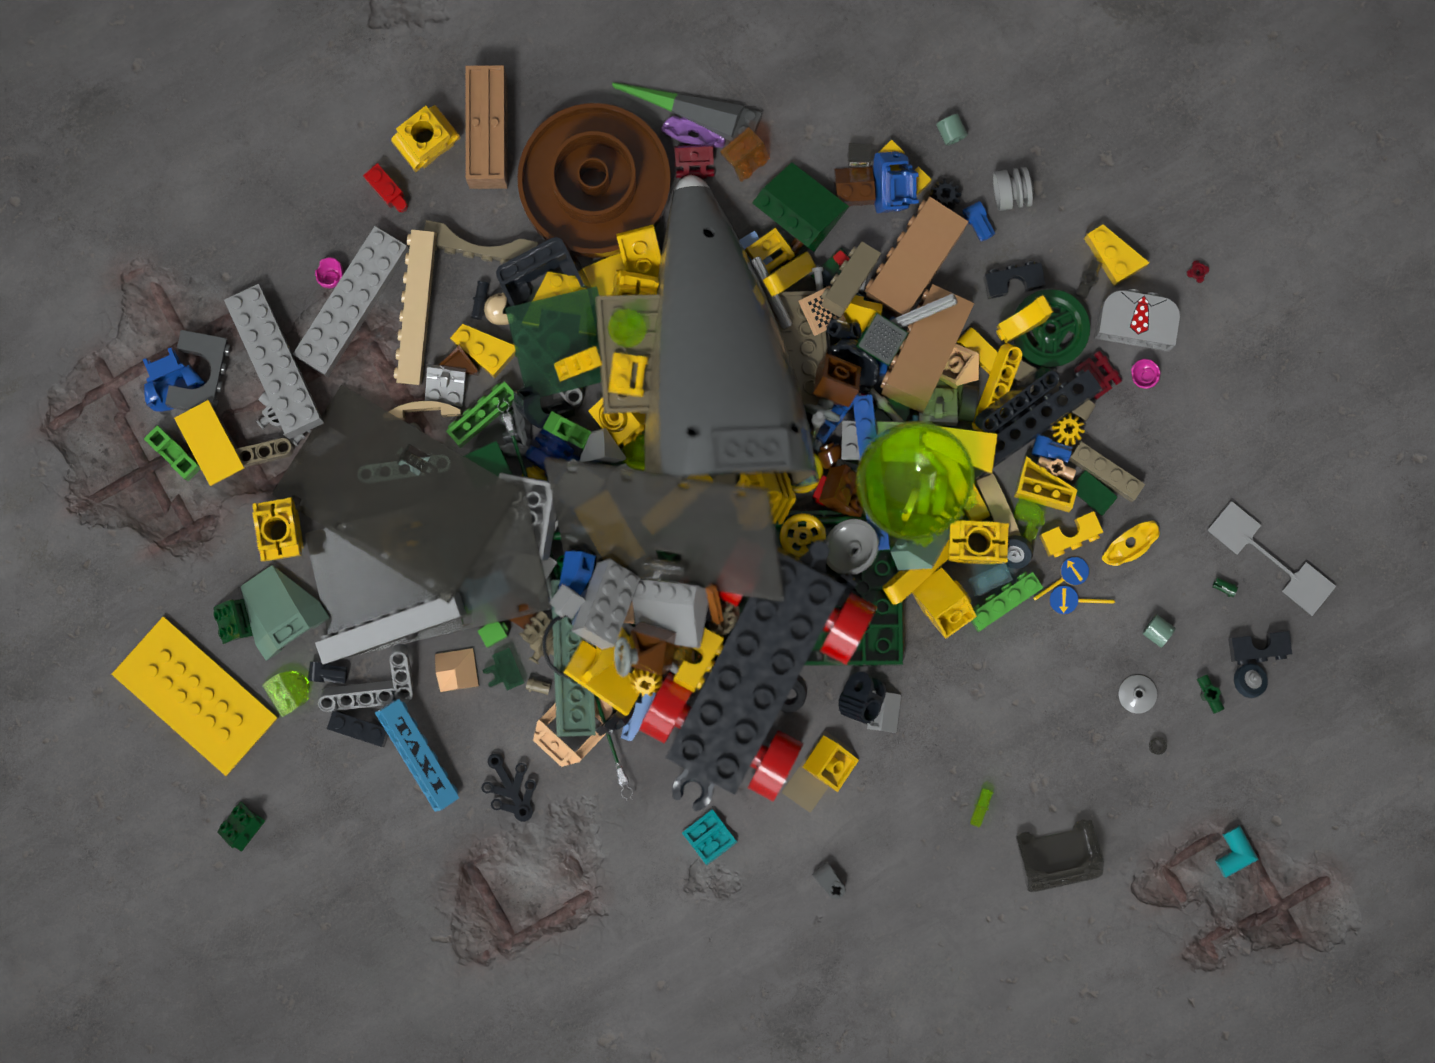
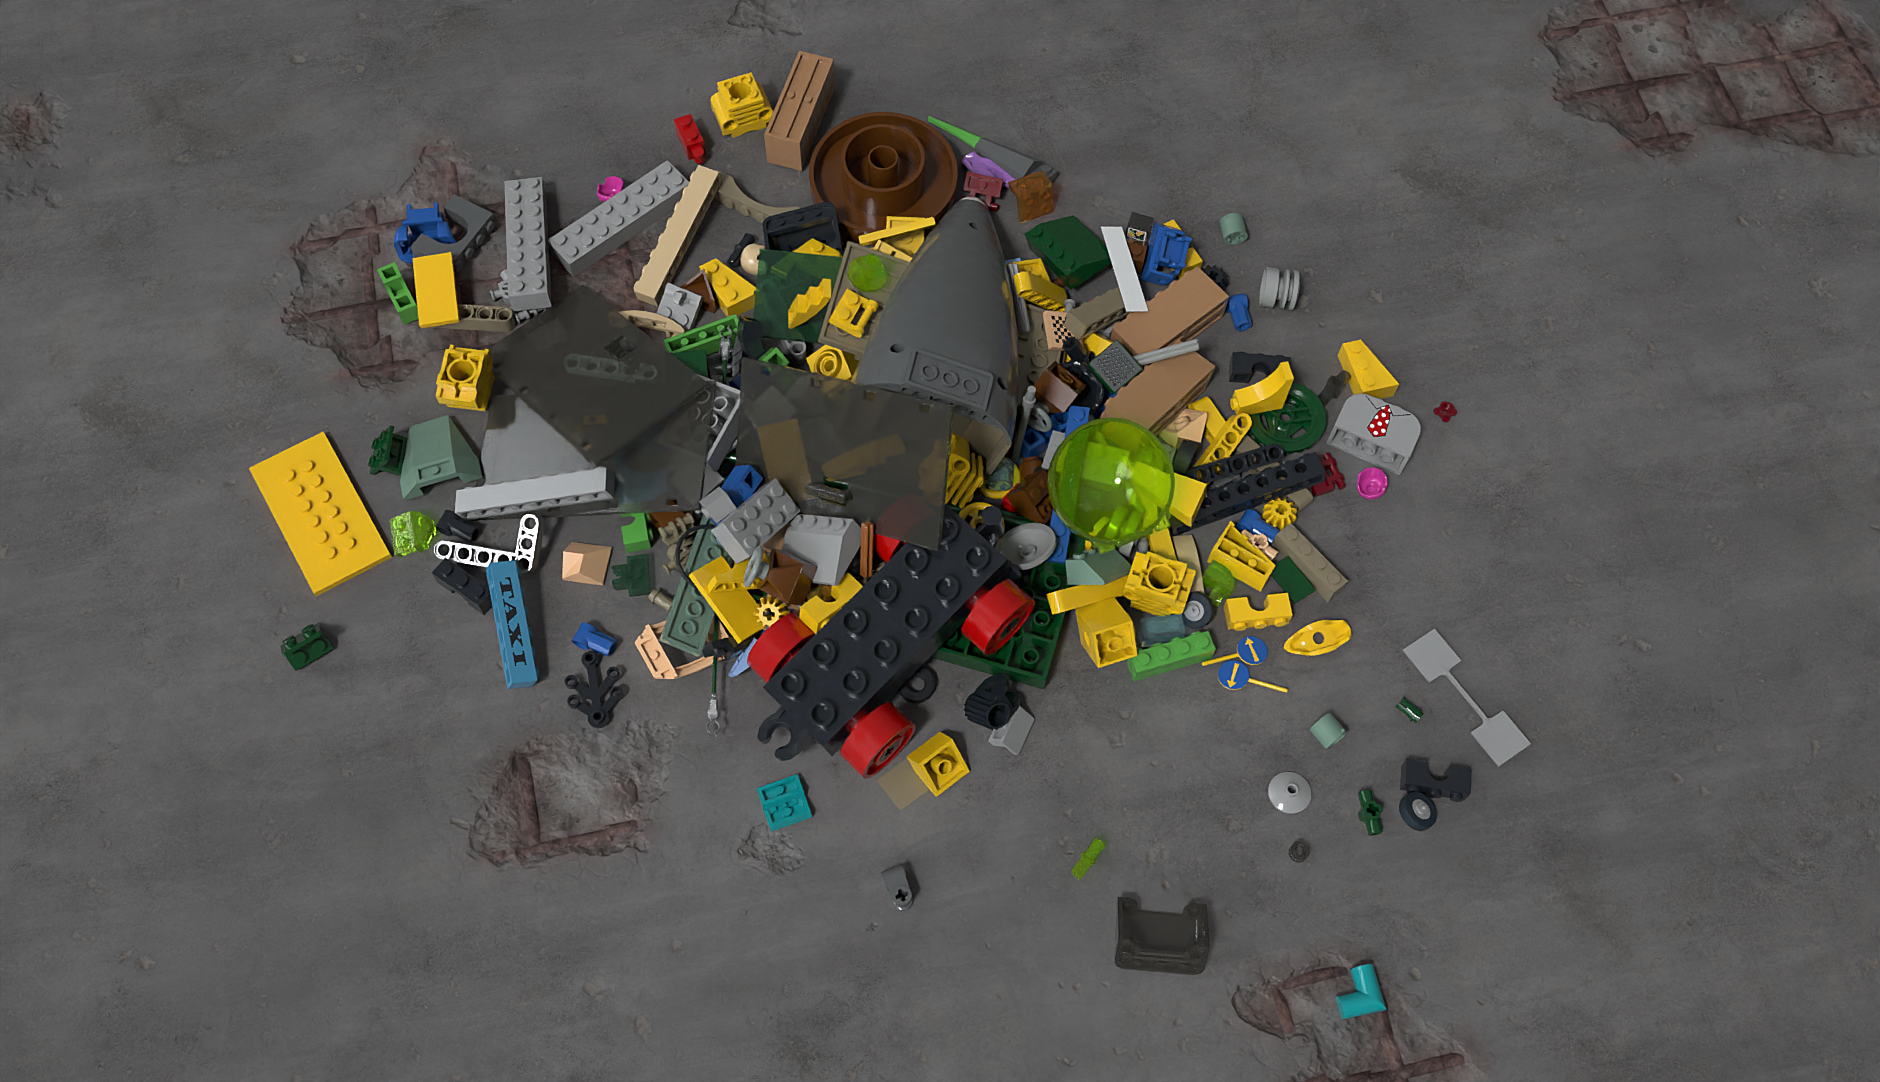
camera: 15 degrees right, 20 degrees down
none -> blue piece [571,622,617,657]
none -> yellow tile [859,217,936,246]
none -> white sticker [1101,226,1148,311]

